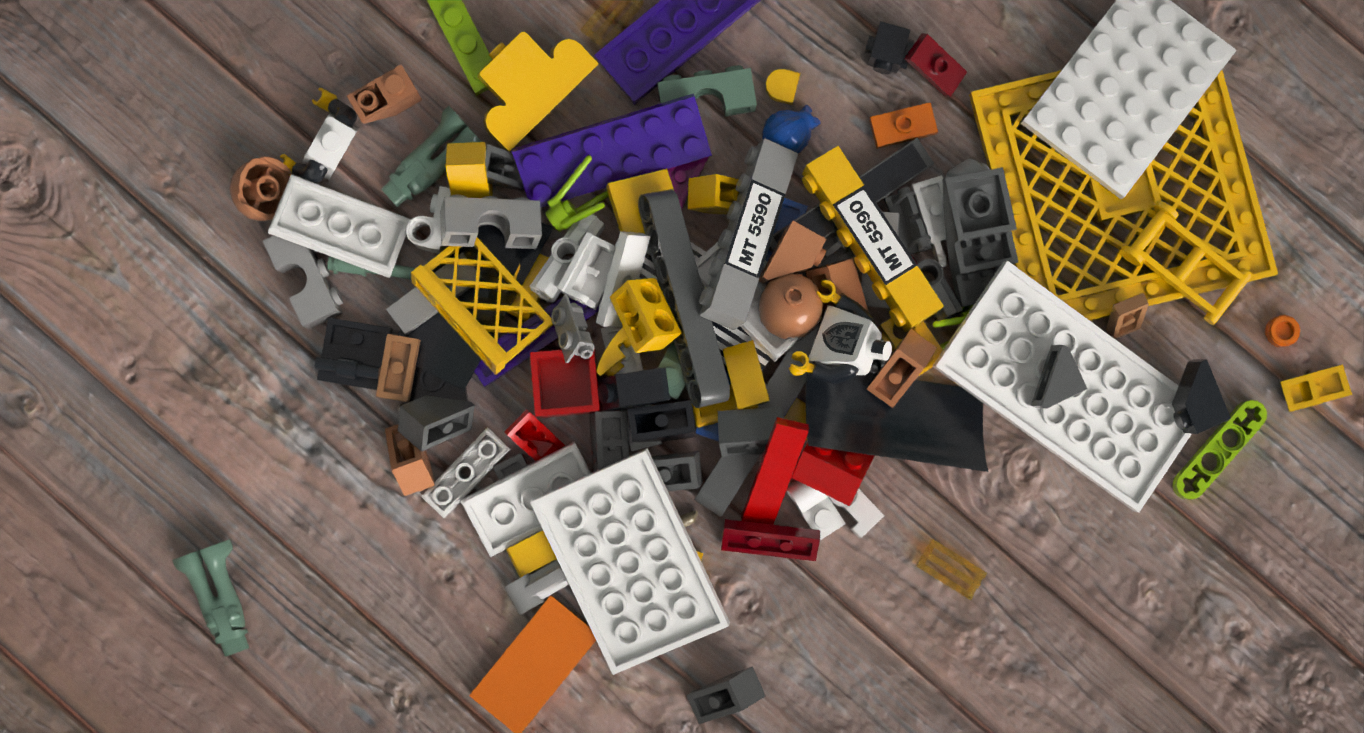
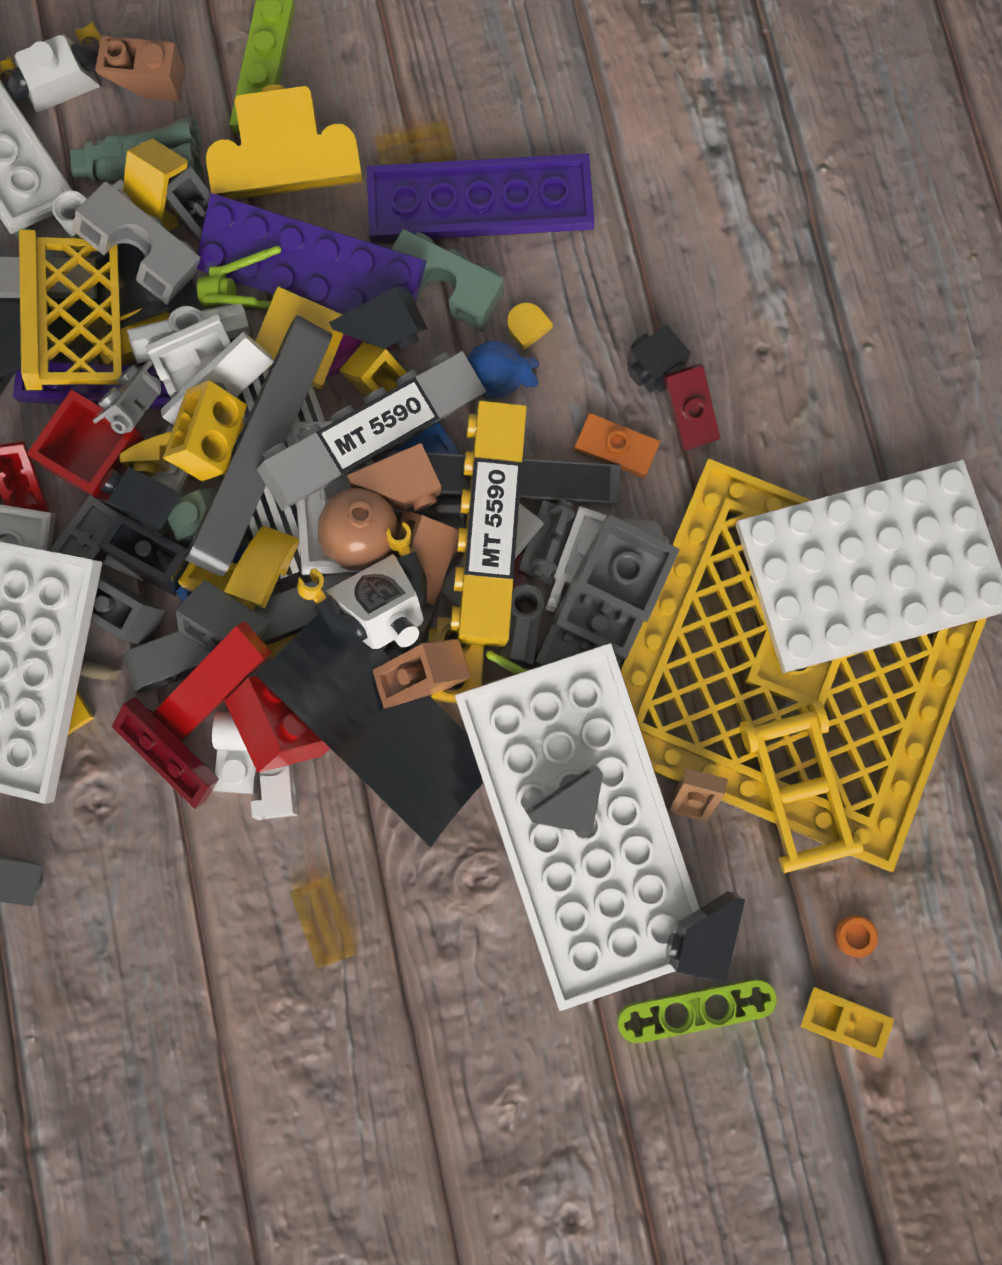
camera: 40 degrees right, 5 degrees down
none -> black slope [329,286,428,351]

